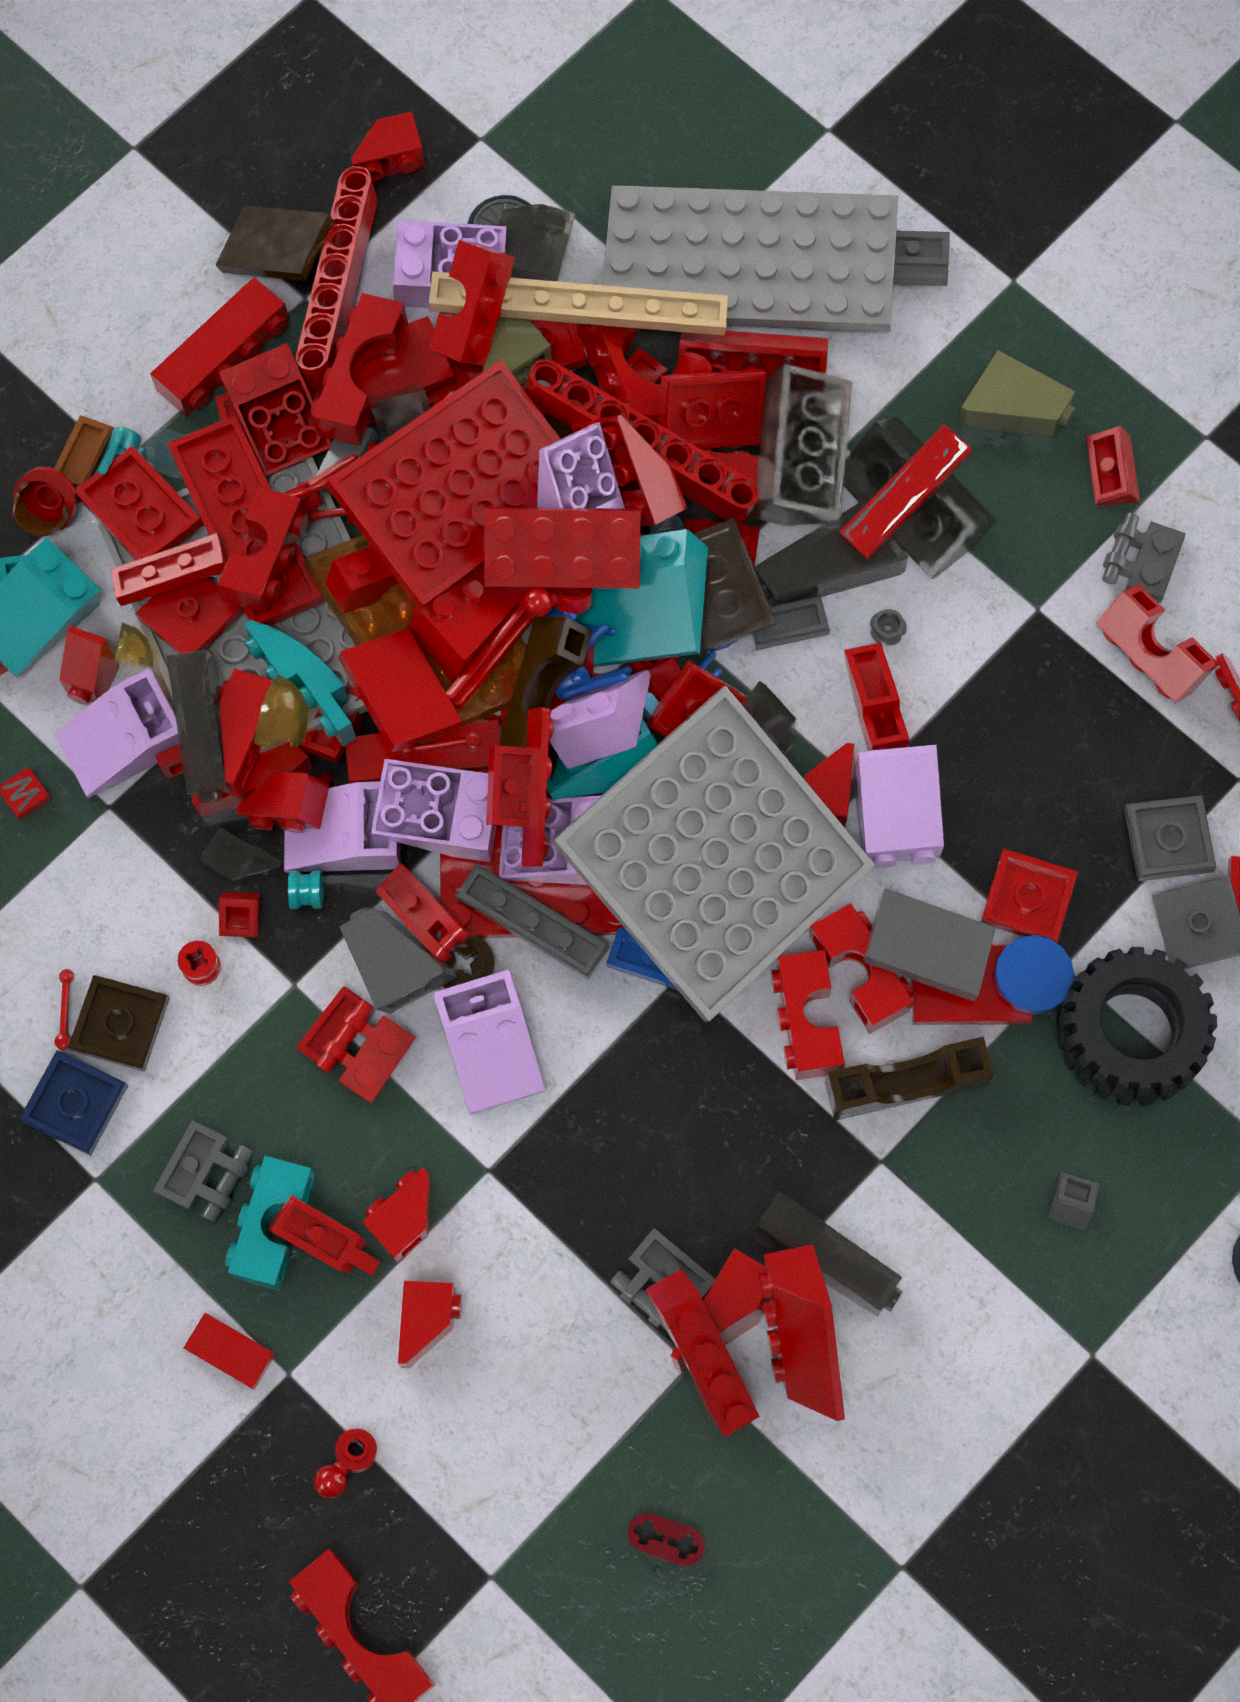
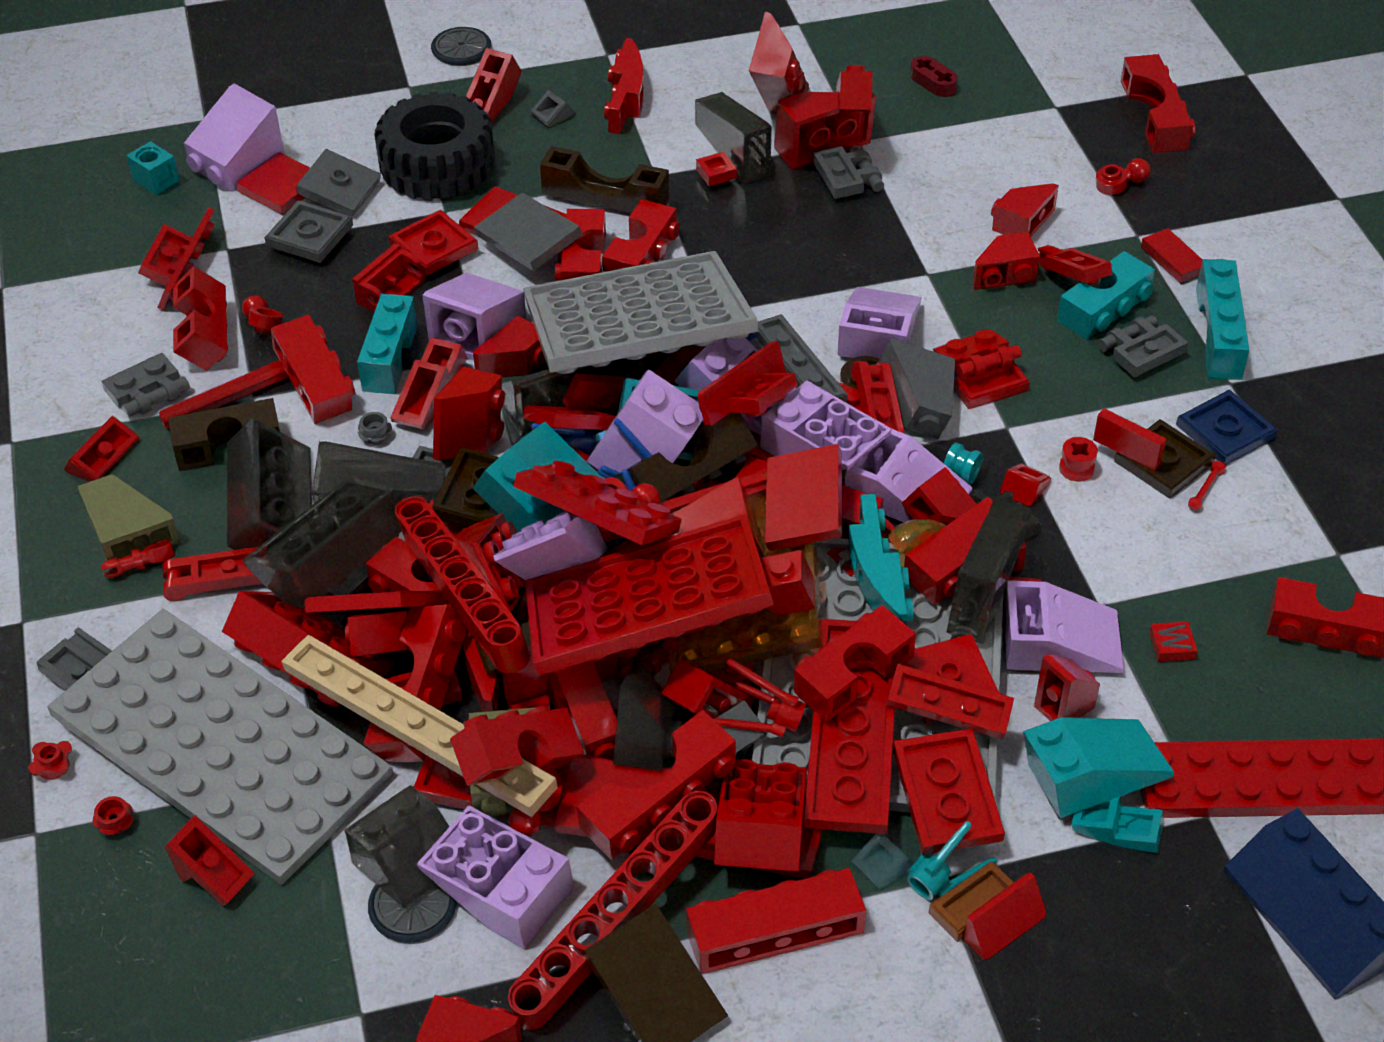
camera: 150 degrees left, 25 degrees down
red piece [12,467,77,537] -> none
clear yellow brick [115,622,155,669] -> none
red tile [839,424,972,561] -> none
blue tile [994,935,1075,1015] -> none
none -> red plate [28,741,72,780]
none -> red plate [92,796,134,835]
none -> red piece [101,538,175,579]
none -> red axle [159,360,289,429]
none -> red plate [163,546,269,601]
none -> red slope [164,815,255,906]
none -> dark brown arch [168,398,284,471]
none -> red plate [242,295,283,334]
none -> red brick [271,314,356,424]
none -> red hinge [352,243,426,312]
none -> teal arch [357,294,418,394]
none -> red slope [433,366,505,461]
none -> red slope [466,48,522,123]
none -> red slope [604,38,644,134]
none -> red plate [696,151,737,186]
none -> red slope [964,872,1046,960]
none -> red tile [1093,408,1167,471]
none -> teal arch [1196,259,1249,380]

